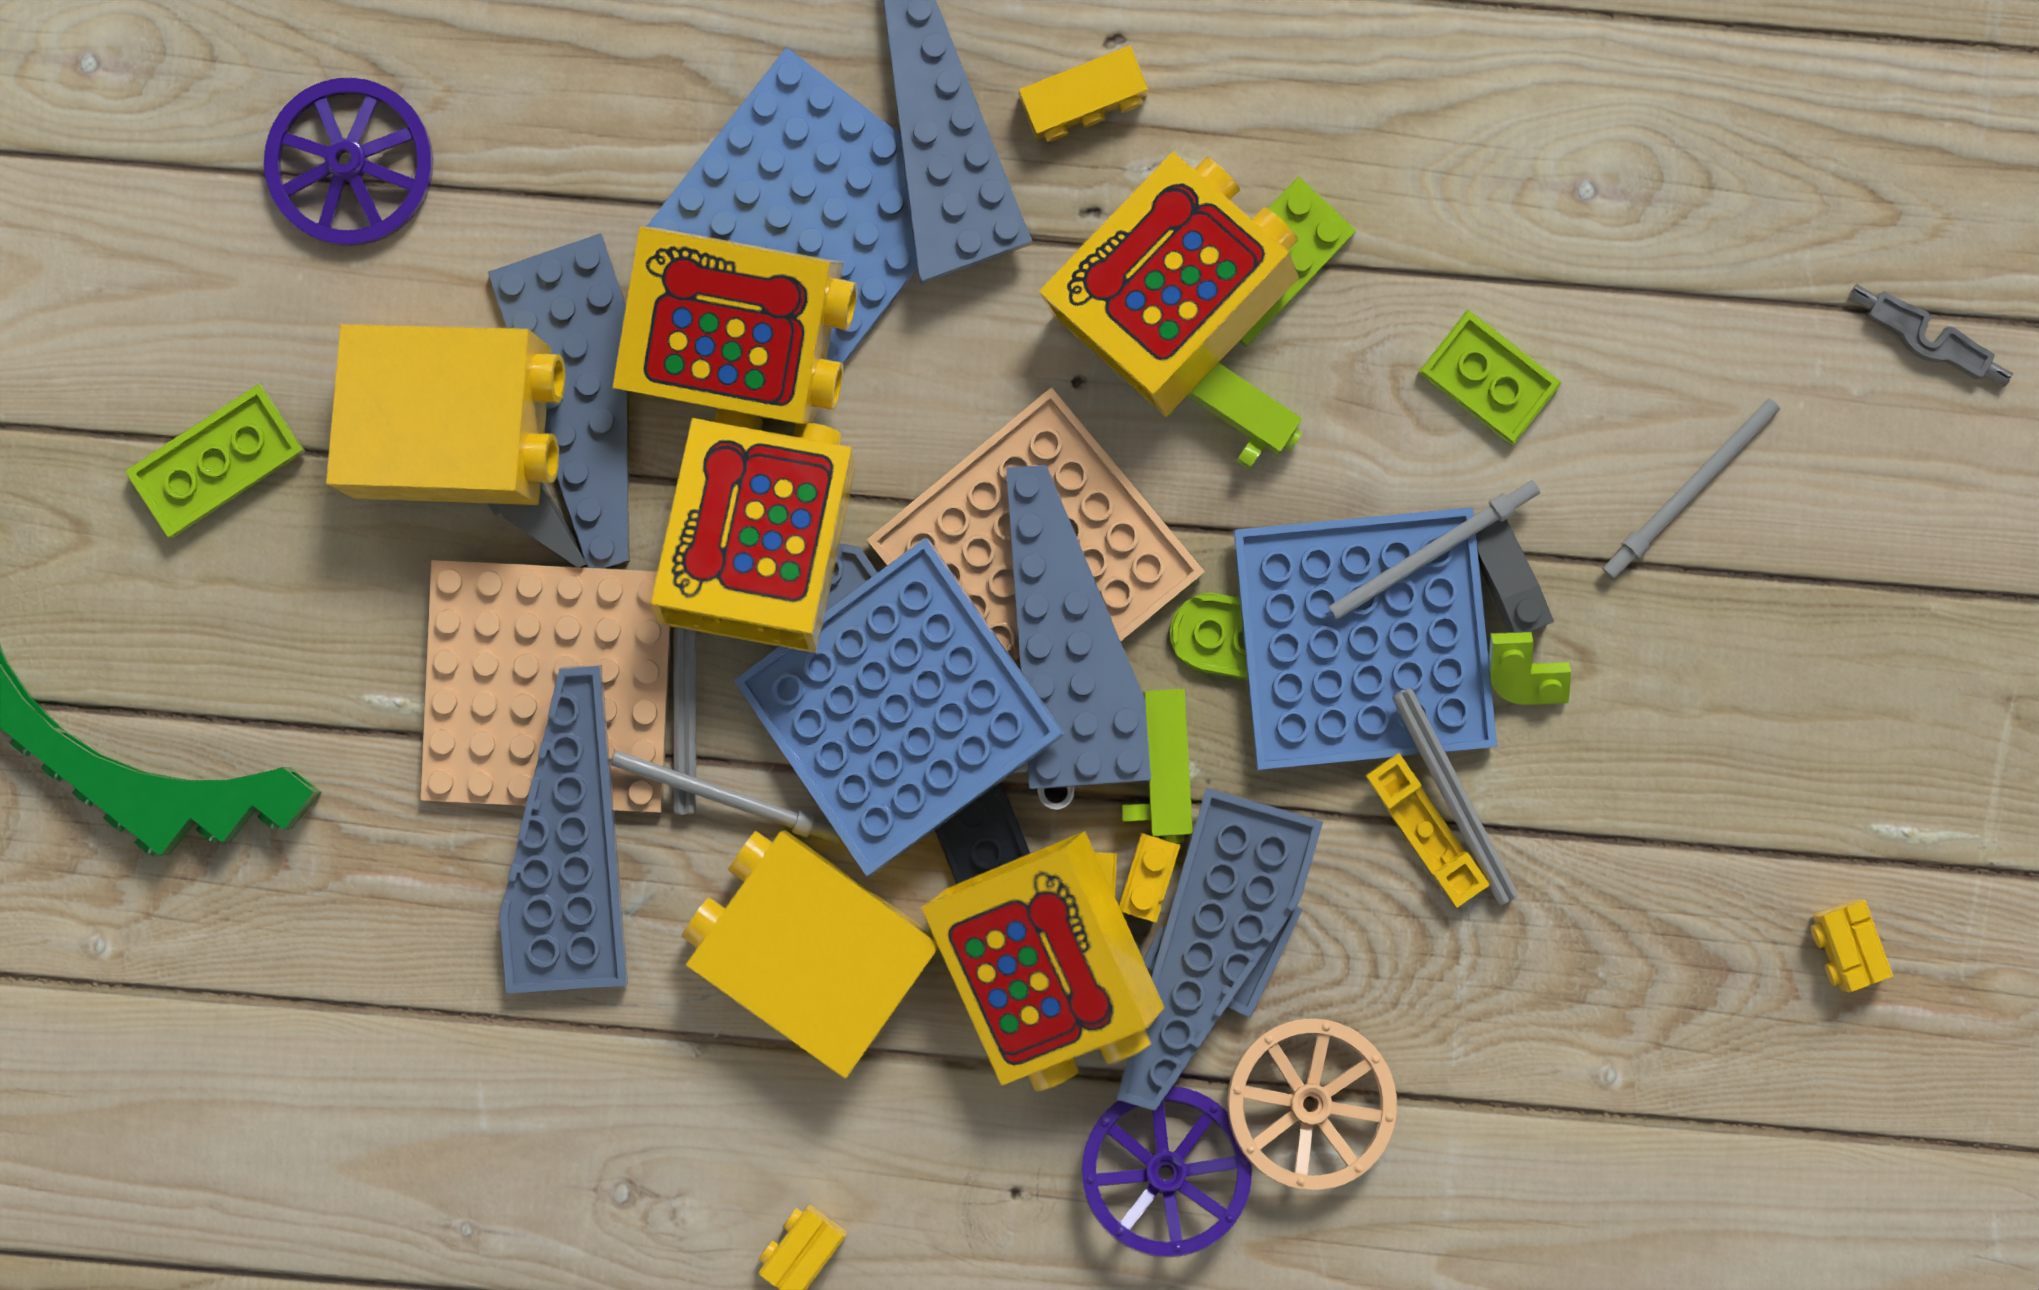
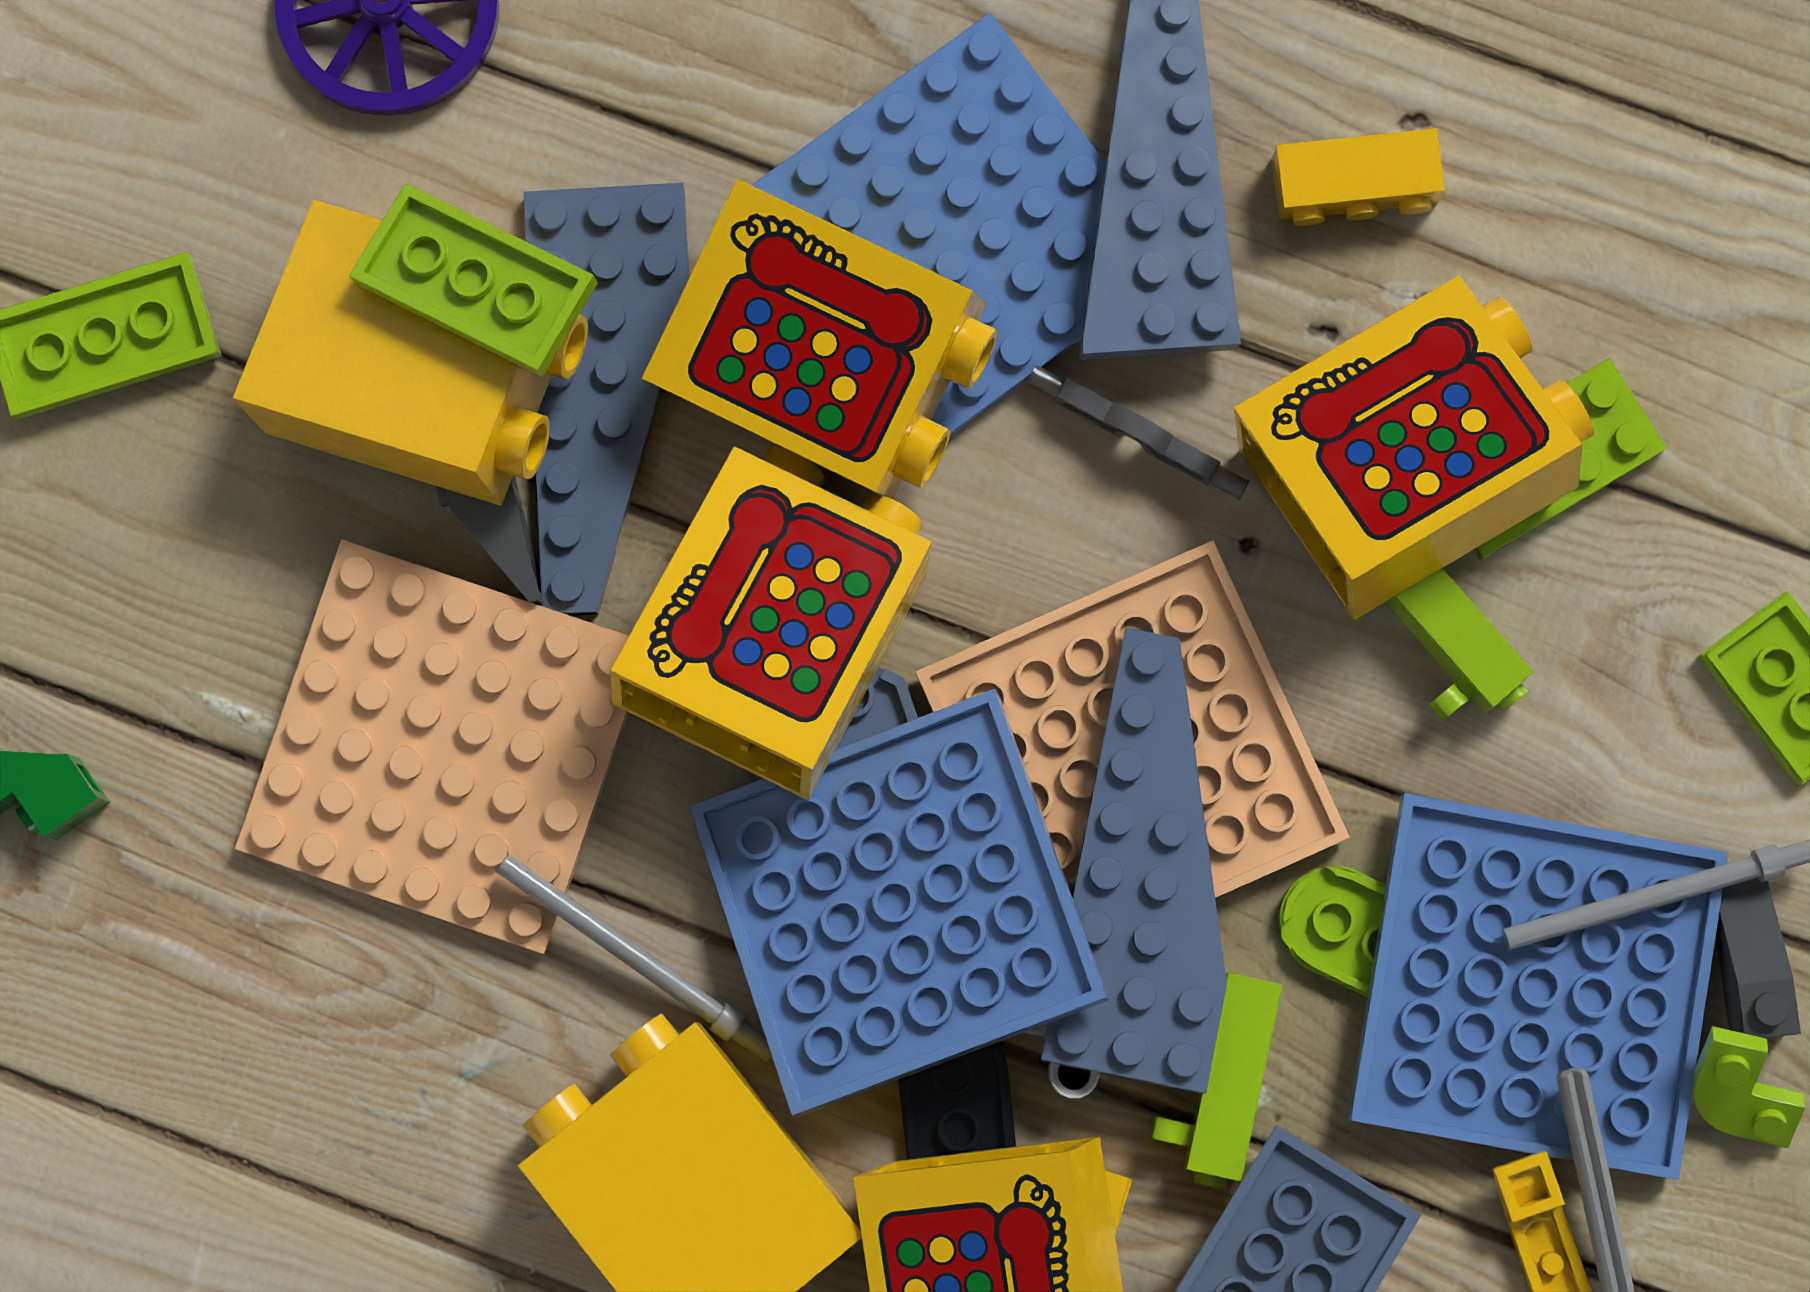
camera: 15 degrees right, 5 degrees down
sand blue wing [499,664,628,994] -> none
light grey axle [674,627,696,815] -> none
yellow brick [1118,832,1180,923] -> none
none -> lime plate [349,183,598,377]
none -> flat silver piece [1027,364,1250,500]

